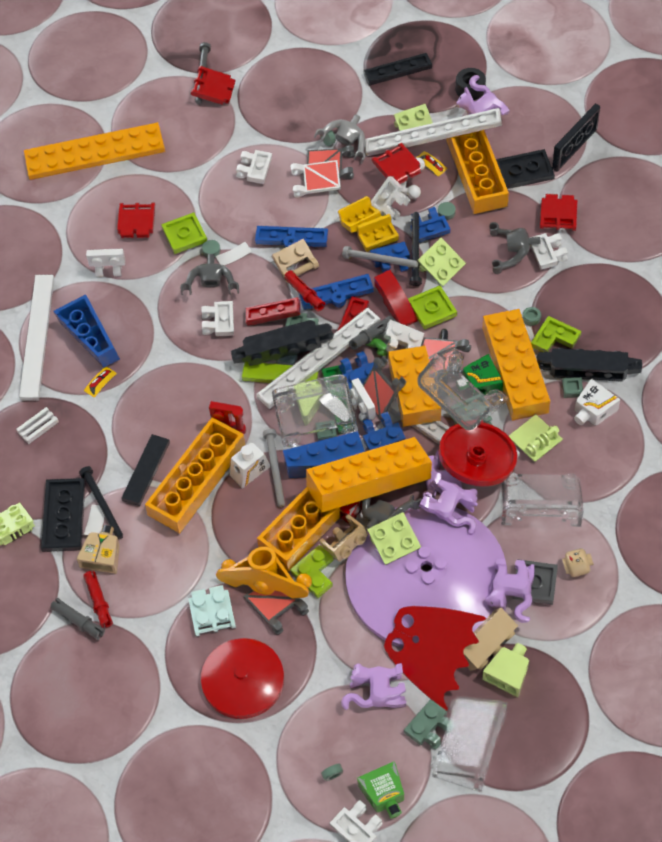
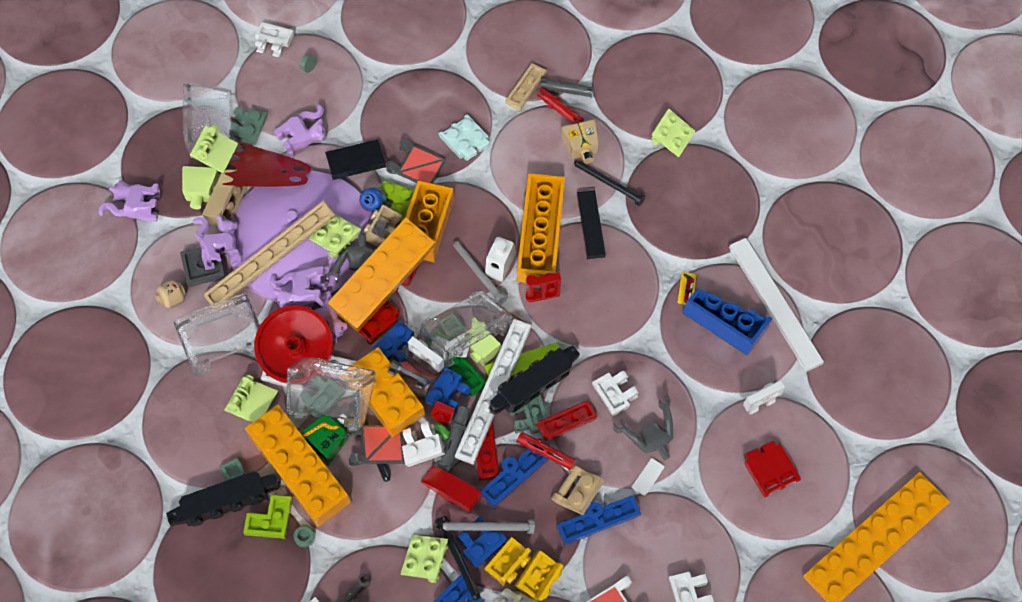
camera: 150 degrees right, 5 degrees up
white tile [16,407,59,444] -> none
black tile [41,478,86,552] -> none
white sticker [84,505,105,535] -> none
lime plate [161,212,208,254] -> none
red dish [201,638,284,719] -> none
sand green tile [202,240,221,257] -> none
light orange piece [216,547,312,599] -> none
blue wedge [283,431,365,478] -> none
bright green torso [357,761,404,818] -> none
lime plate [408,285,457,330] -> none
white torso [574,379,620,425] -> none
none -> lavender animal [98,180,161,221]
none -> yellowish green hinge [190,125,238,173]
none -> tan tile [203,200,336,310]
none -> black tile [325,139,386,180]
none -> blue head [359,187,387,212]
none -> red plate [430,401,455,424]
none -> tan tile [505,63,547,111]

